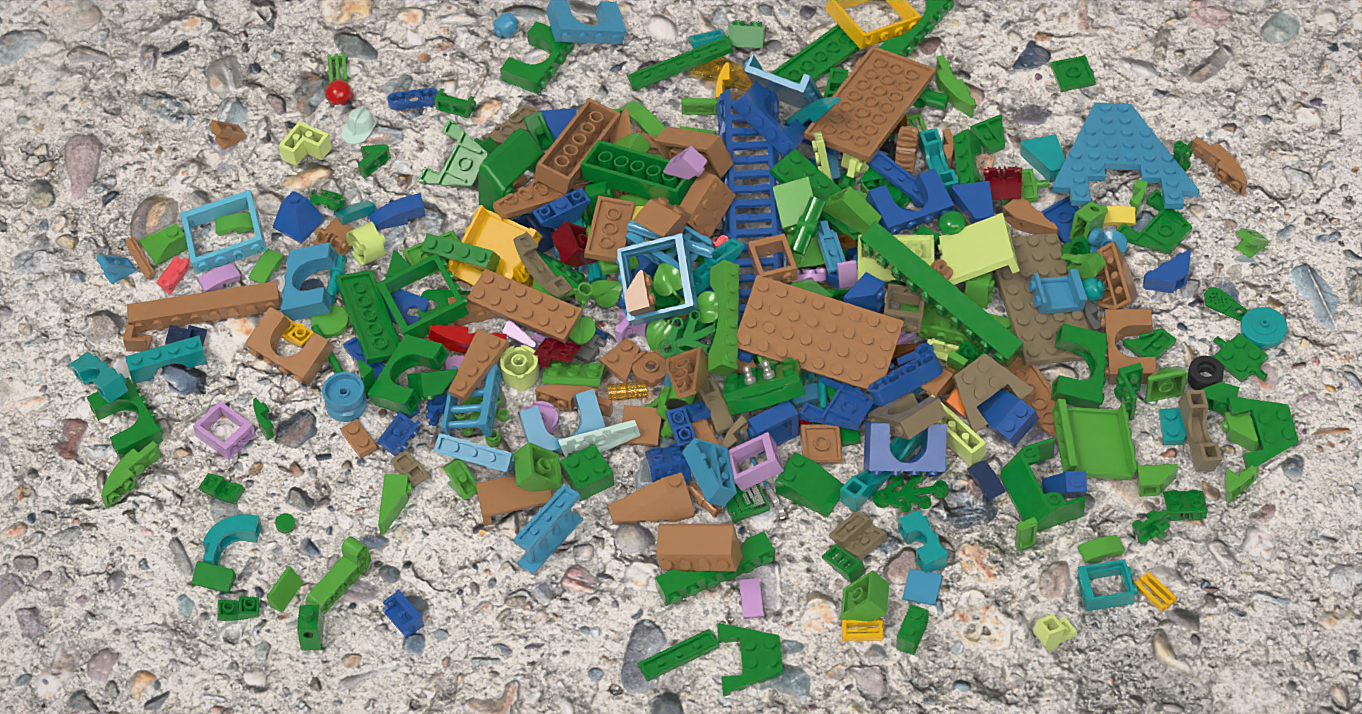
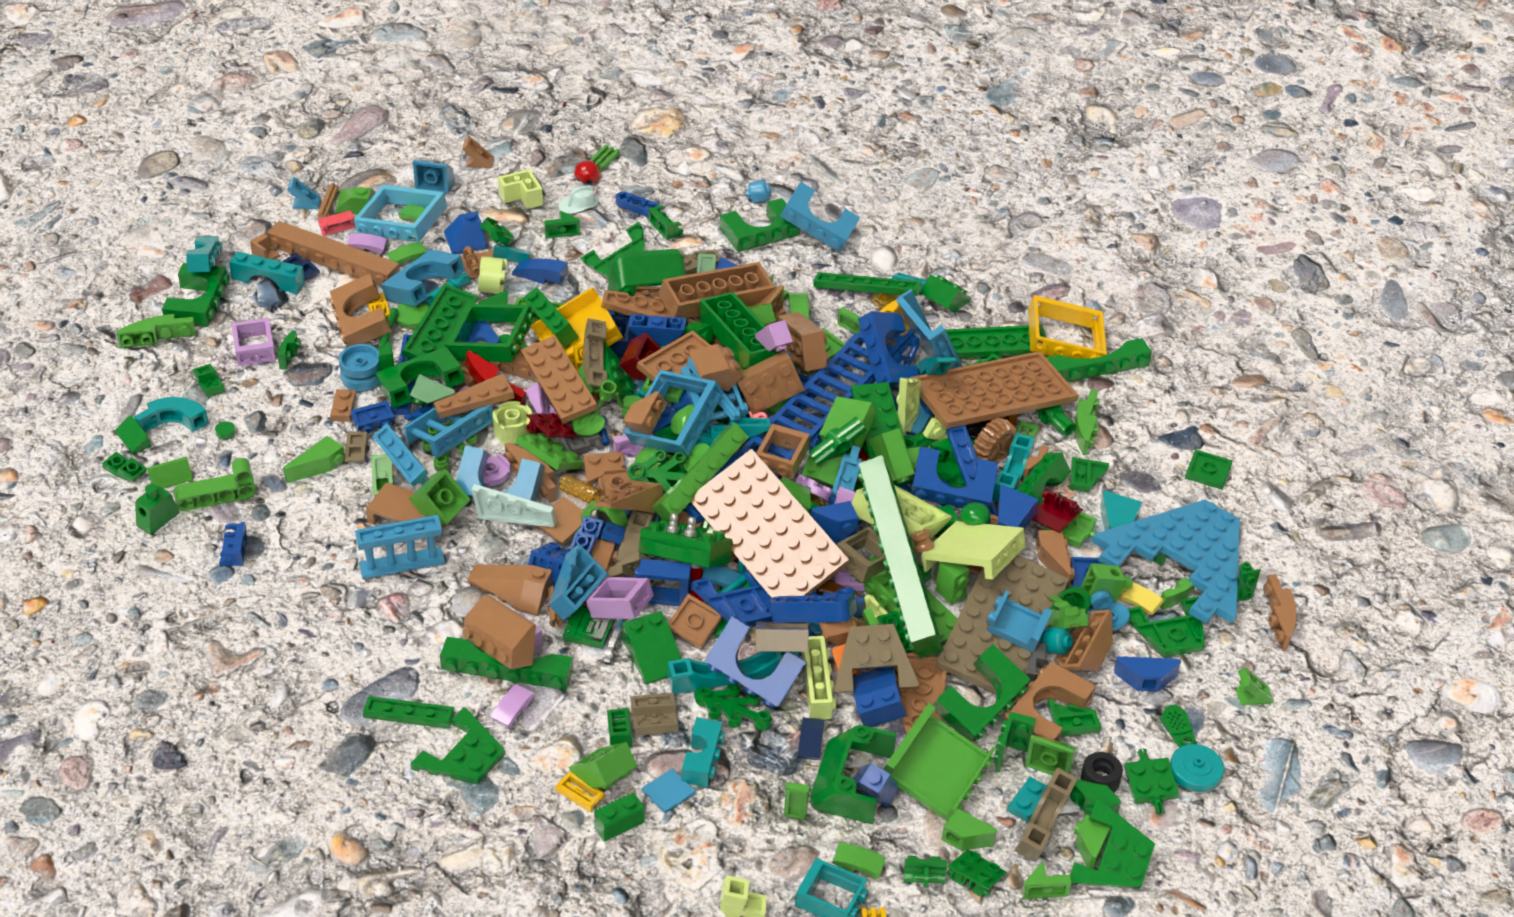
camera: 30 degrees right, 10 degrees down
green brick [560,444,615,502] -> none
none -> dark azure slope [413,160,454,194]

